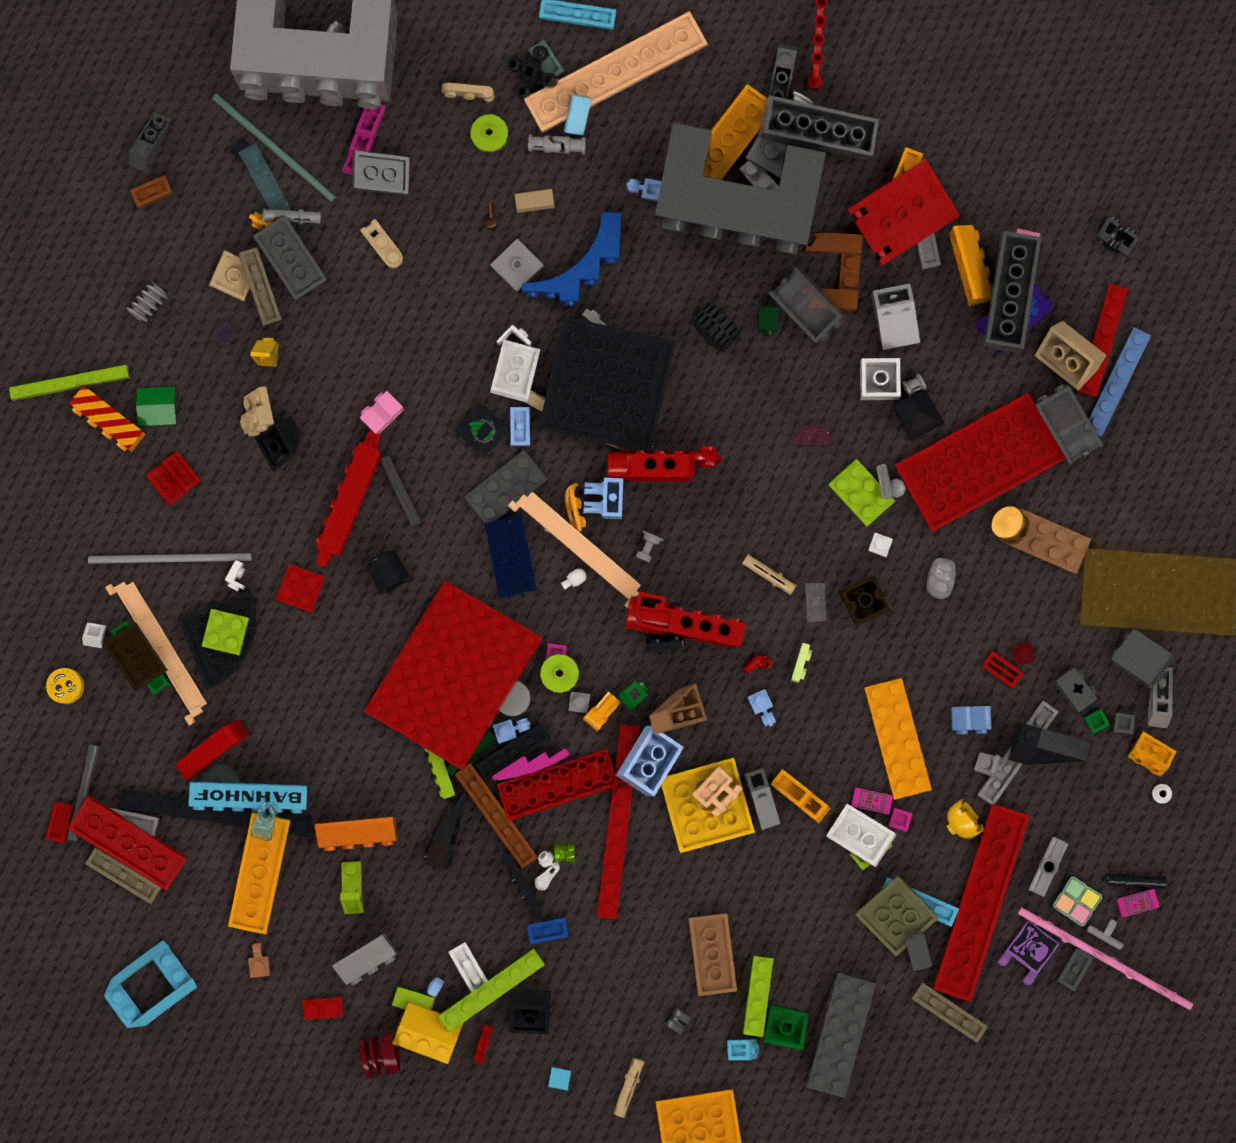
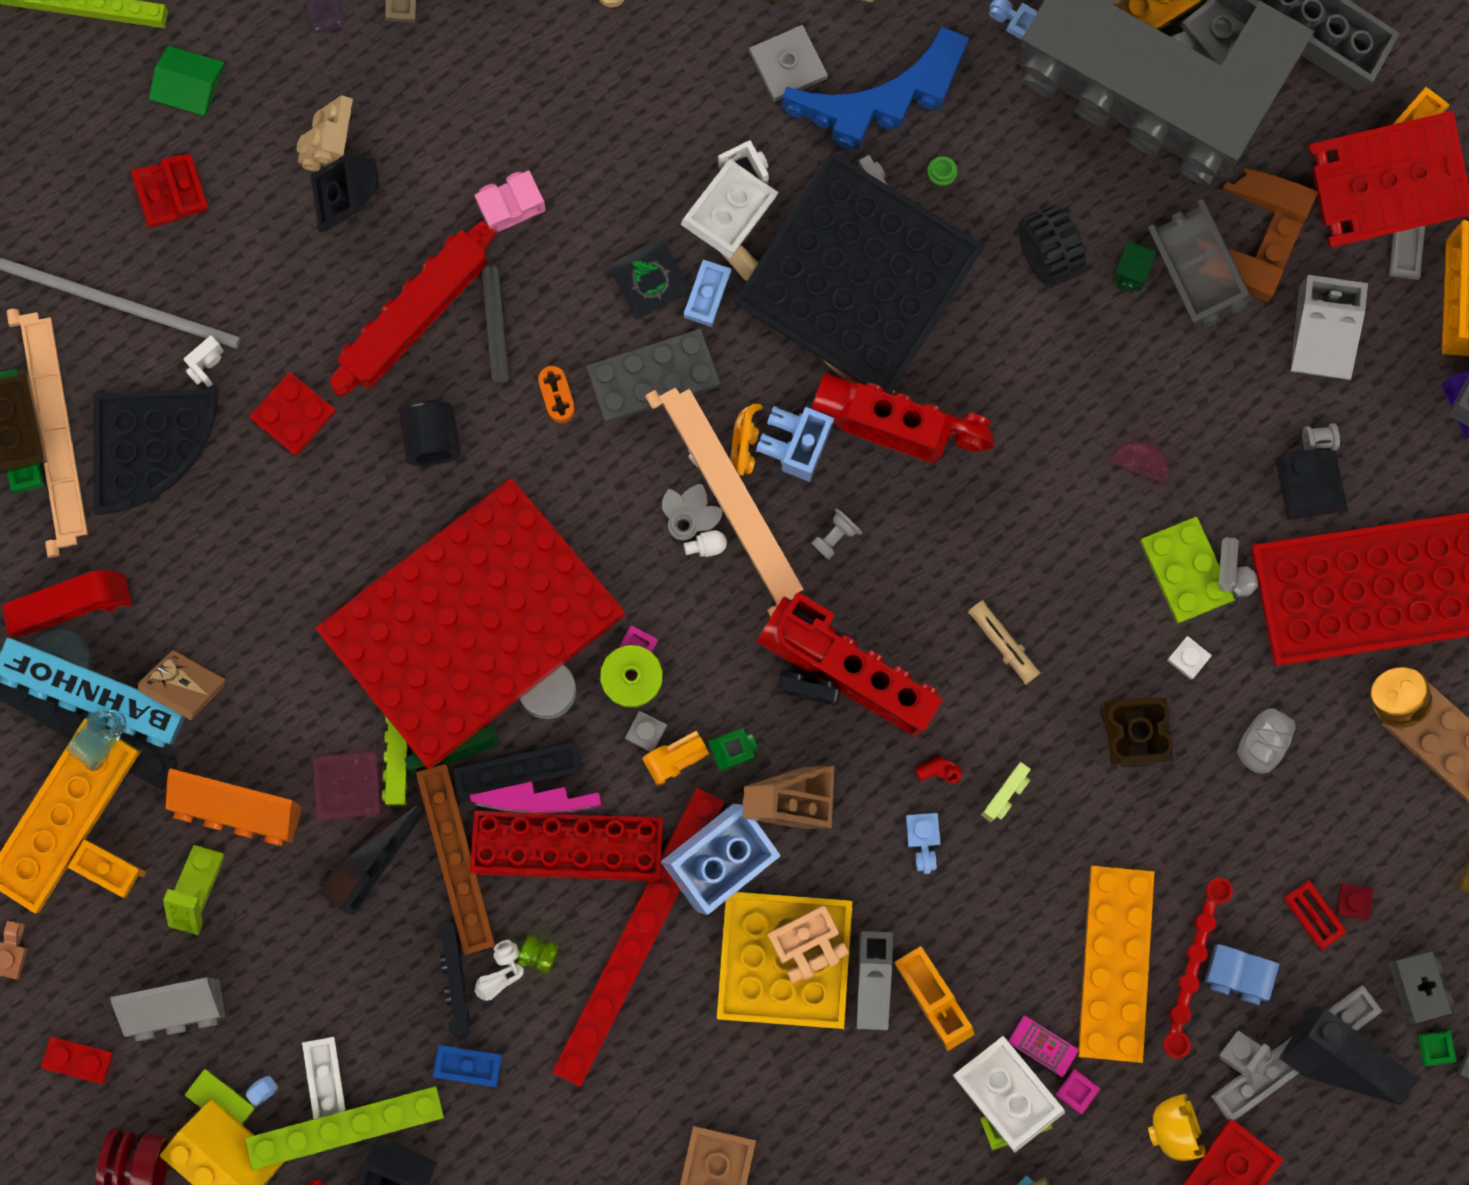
camera: 15 degrees right, 5 degrees down
brick [69,385,146,452] -> none
lime plate [202,609,249,656] -> none
yellow slope [251,338,279,367] -> none
clear blue tile [484,516,537,598] -> none
light blue plate [493,718,531,744] -> none
clear plate [805,583,827,622] -> none
white brick [860,358,901,400] -> none
none -> light orange panel [68,840,147,898]
none -> medium nougat tile [137,650,226,720]
none -> clear pink plate [313,752,381,821]
none -> orange beam [538,366,575,423]
none -> light grey plate [662,484,723,541]
none -> bright green plate [927,157,957,186]
none -> red bar [1163,878,1233,1058]

